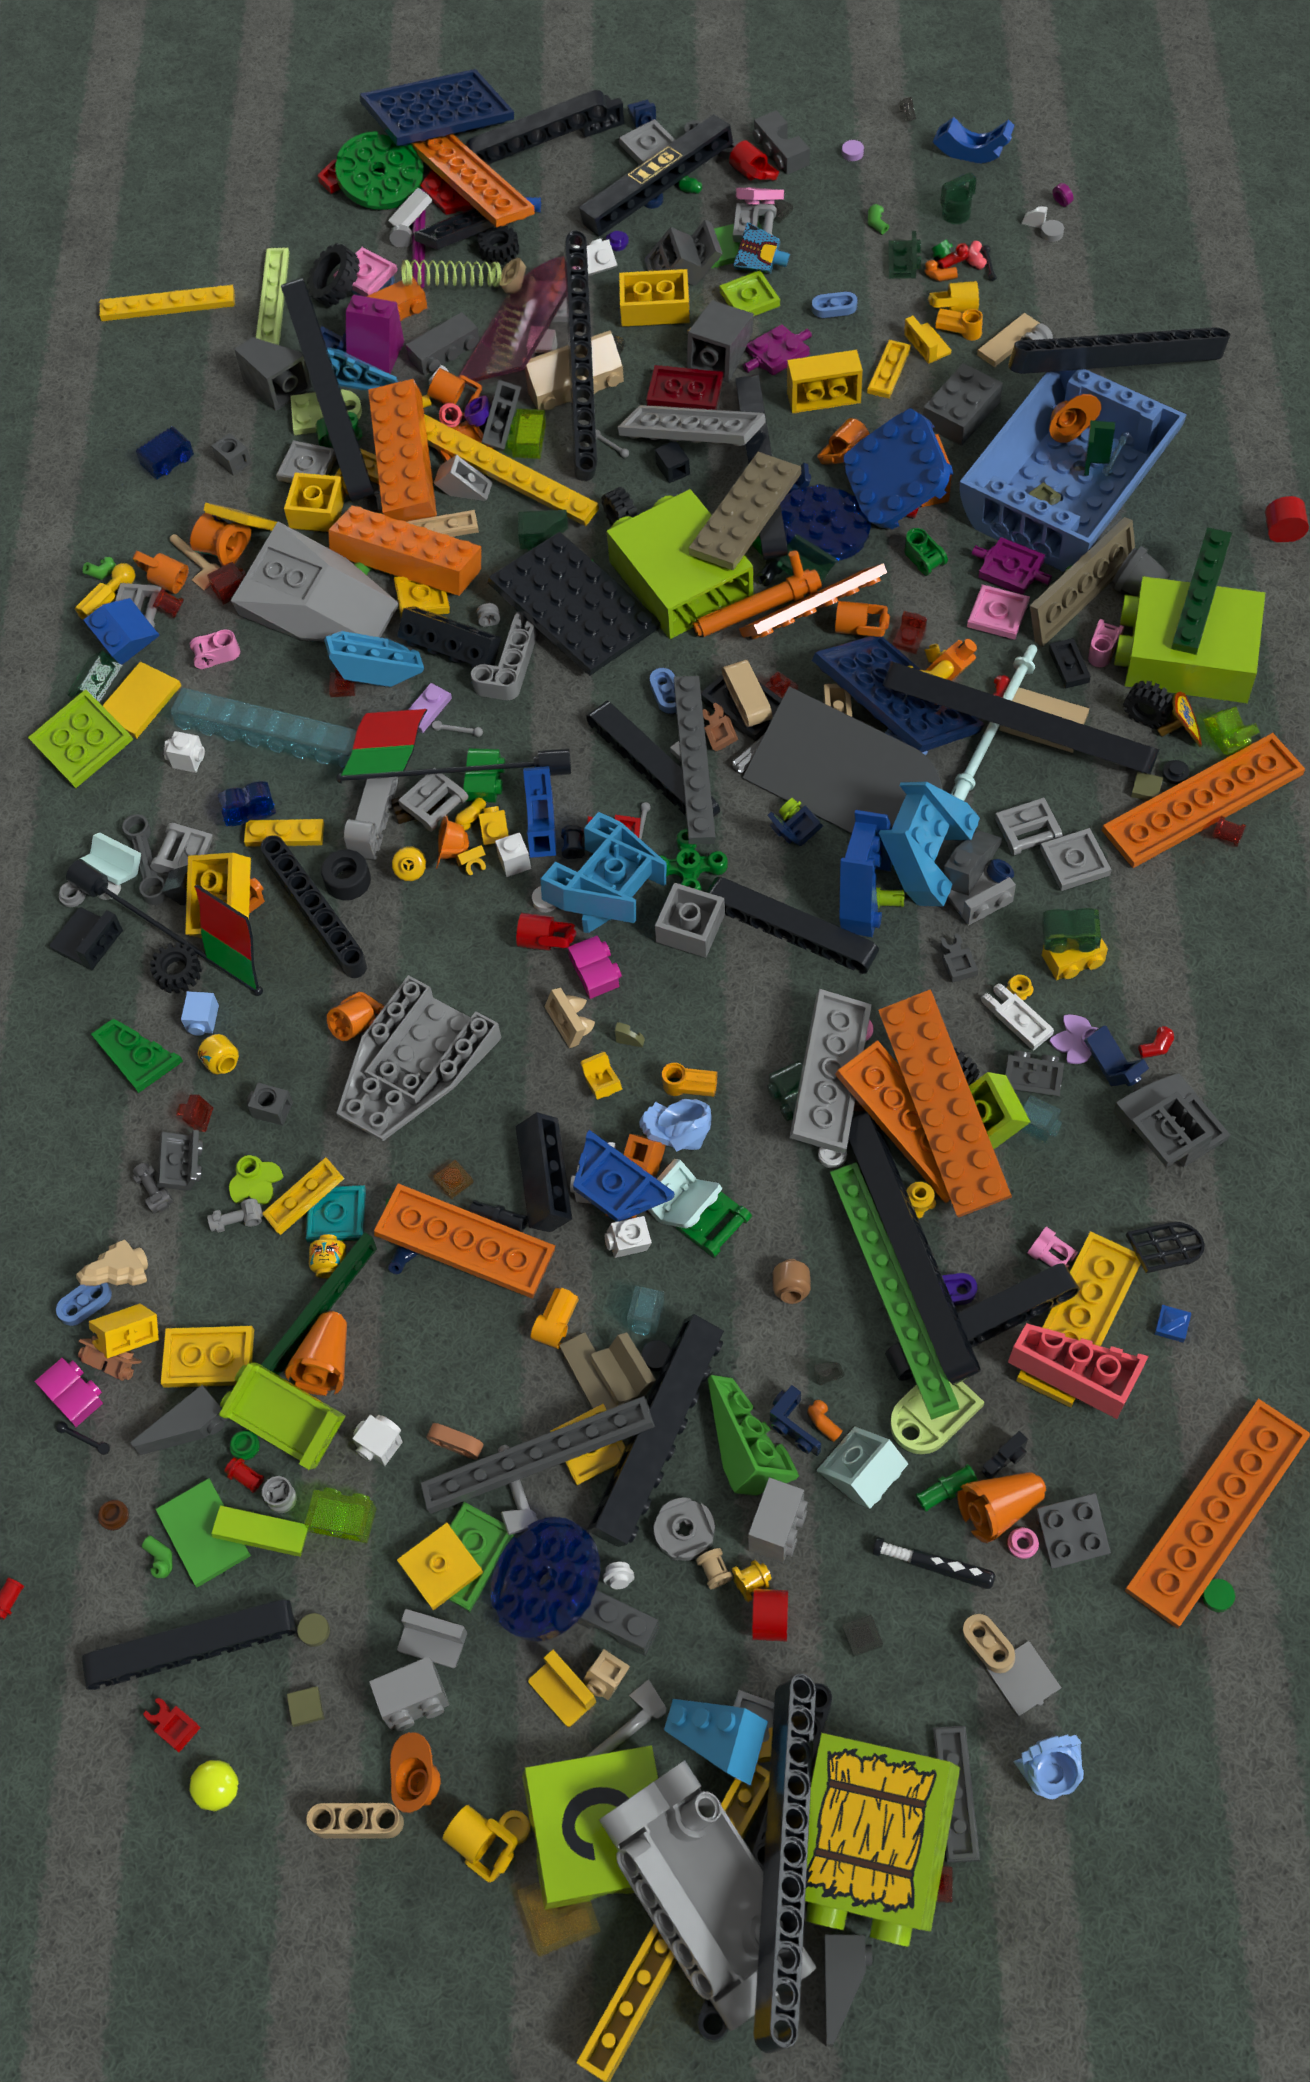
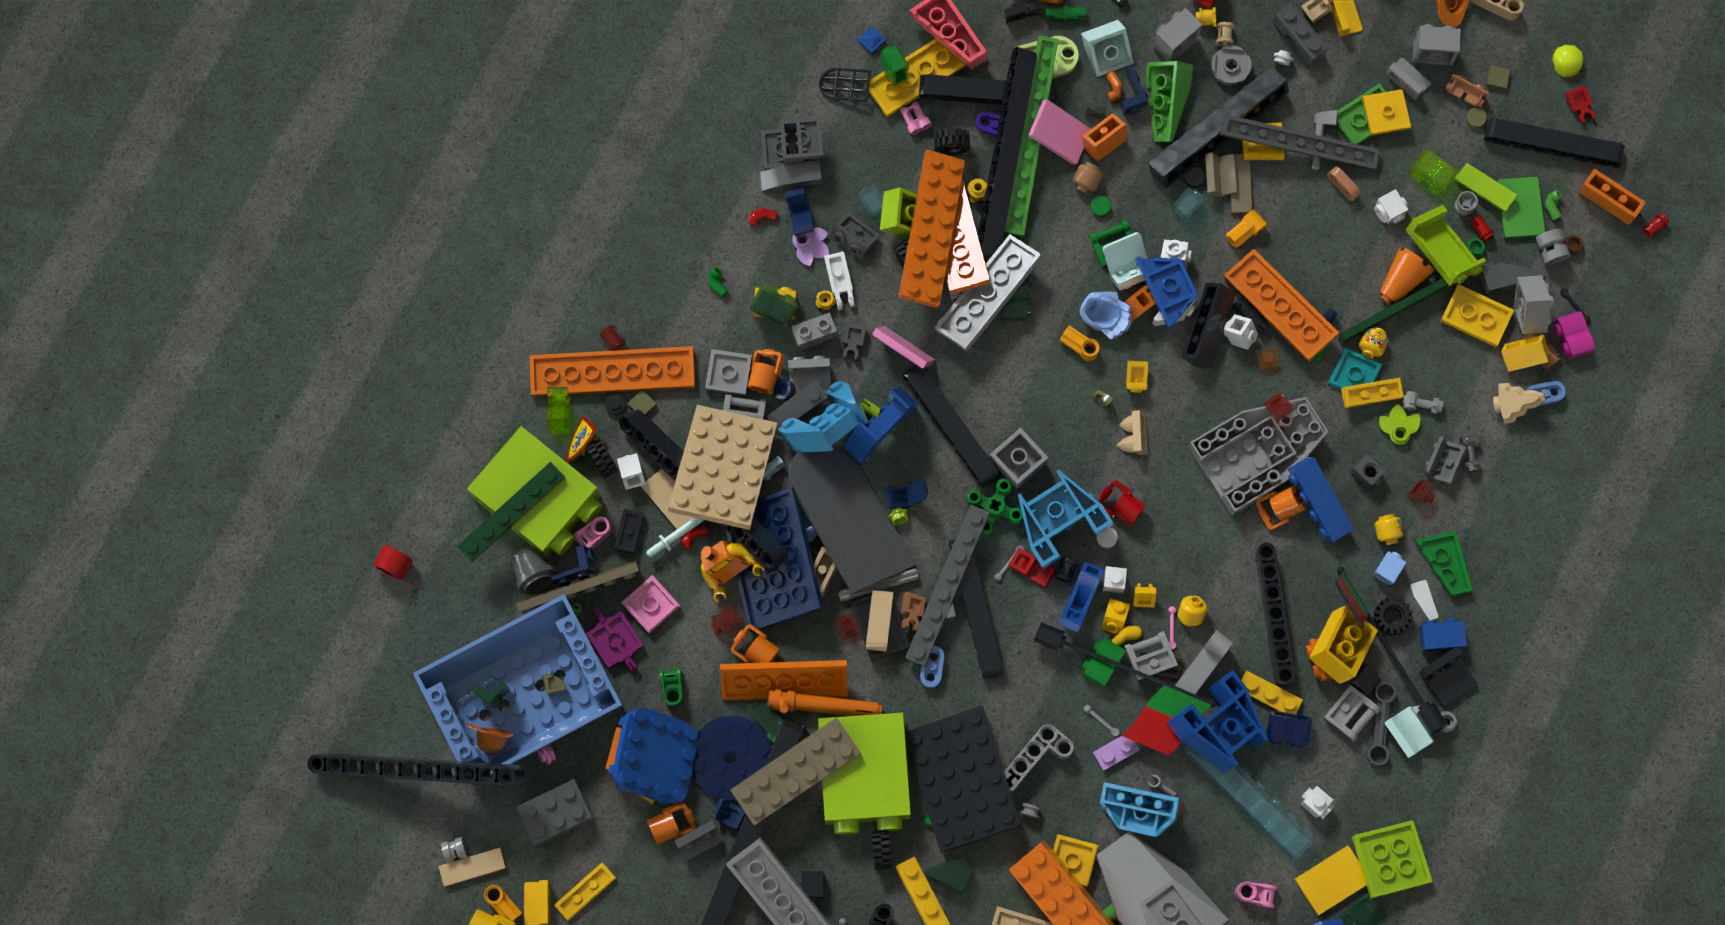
camera: 155 degrees left, 15 degrees up
black tyre [321,849,371,901] -> none
black brick [397,606,502,668] -> none
orange piece [436,815,469,869] -> none
clear blue plate [491,1517,600,1642] -> none
dark pink brick [567,935,622,999] -> none
yellow brick [787,350,863,413] -> none
none -> dark blue bracket [550,545,596,586]
none -> white brick [617,453,646,490]
none -> tan plate [668,405,777,530]
none -> dark grey bracket [675,821,723,861]
none -> green arm [708,267,728,298]
none -> orange piece [747,349,785,395]
none -> light grey brick [791,312,837,351]
none -> bright pink tile [873,326,935,368]
none -> green brick [880,45,910,86]
none -> black tyre [933,128,970,155]
none -> bright pink tile [1028,100,1091,165]
none -> orange brick [1082,113,1128,162]
none -> green tile [1090,196,1111,217]
none -> light grey hand [1148,775,1176,797]
none -> blue wedge [1167,670,1268,773]
none -> bright pink hinge [1168,606,1176,650]
none -> white brick [1224,314,1258,350]
none -> clear red plate [1264,392,1294,421]
none -> blue brick [1287,457,1354,542]
none -> white sticker [1410,580,1439,620]
none -> blue brick [1419,619,1467,652]
none -> nougat hinge [1445,74,1489,107]
none -> light grey brick [1514,275,1554,335]
none -> light grey wheel [1536,229,1571,265]
none -> orange brick [1578,168,1646,225]

